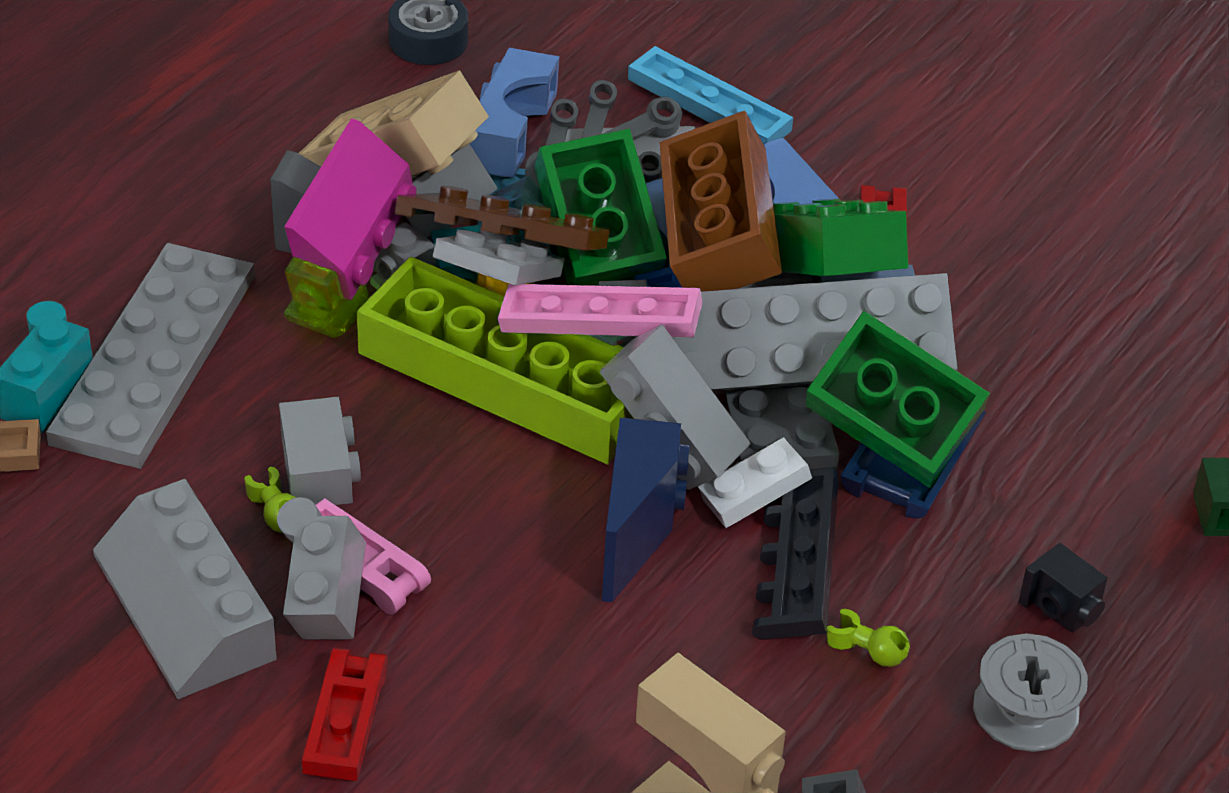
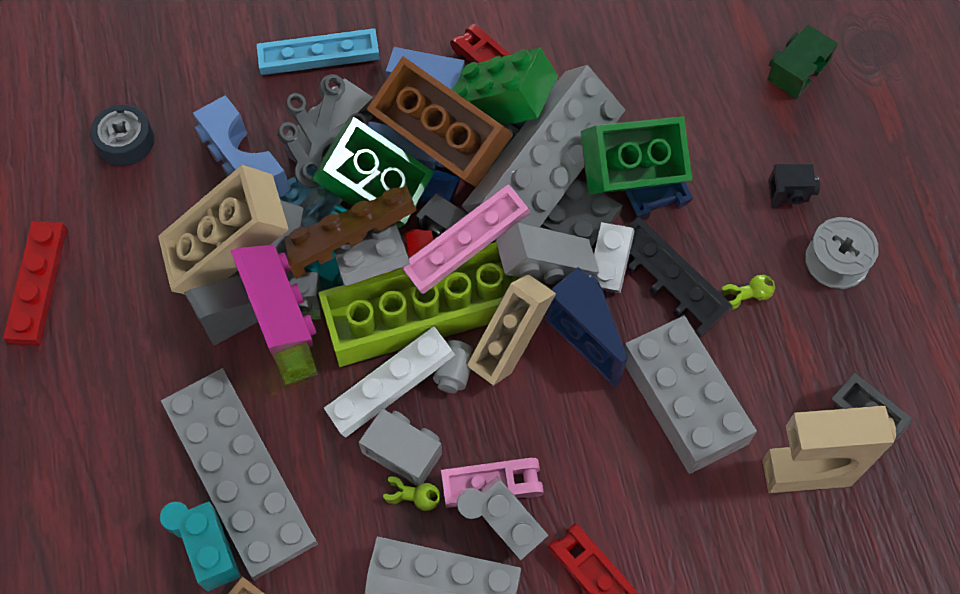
camera: 45 degrees left, 20 degrees up
none -> red plate [3,221,67,345]
none -> white plate [324,326,455,438]
none -> light grey brick [433,340,473,394]
none -> tan brick [467,274,556,386]
none -> light grey brick [624,315,757,474]

